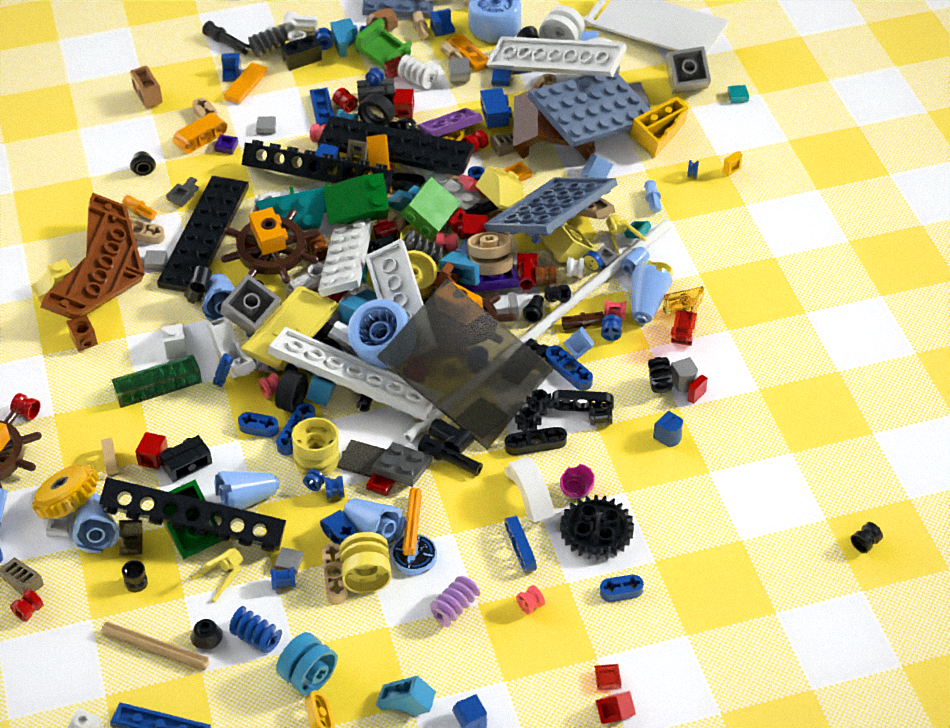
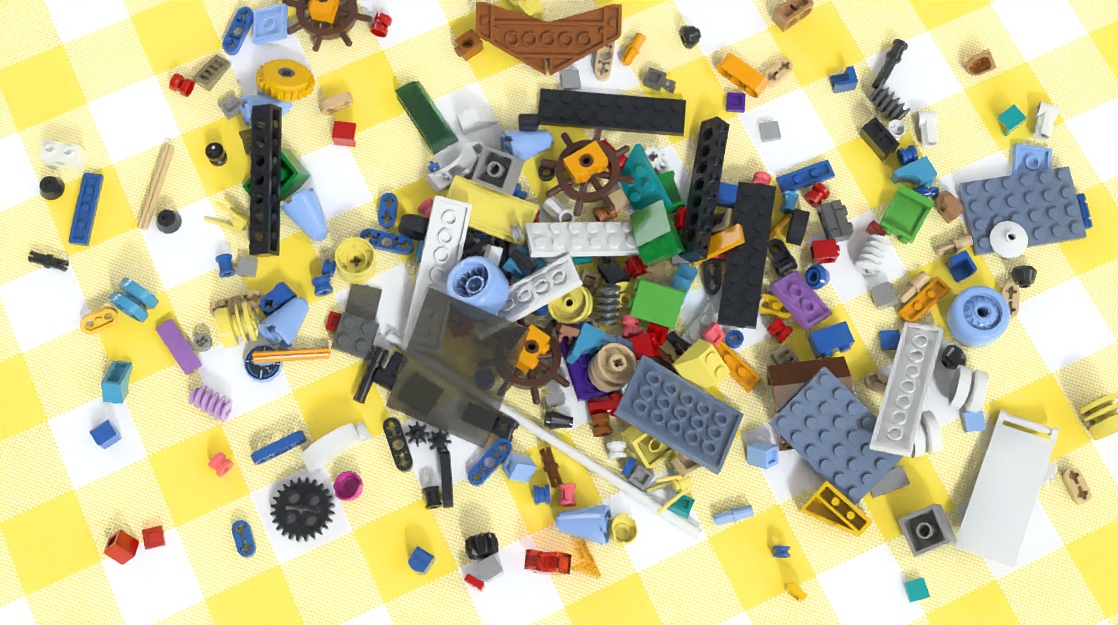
camera: 80 degrees right, 25 degrees up
black brick [159,435,213,483] -> none
light orange tile [224,62,268,104] -> none
blue piece [229,606,282,654] -> none
blue bush [365,67,384,86] -> none
black bush [544,284,571,303] -> none
light blue brick [621,247,650,275] -> none
none -> medium lavender tile [155,318,203,376]
none -> light grey bush [193,333,212,352]
none -> light grey tile [218,95,241,120]
none -> black cone [509,248,538,276]
none -> light grey bush [510,223,524,242]
none -> blue cone [805,264,830,290]

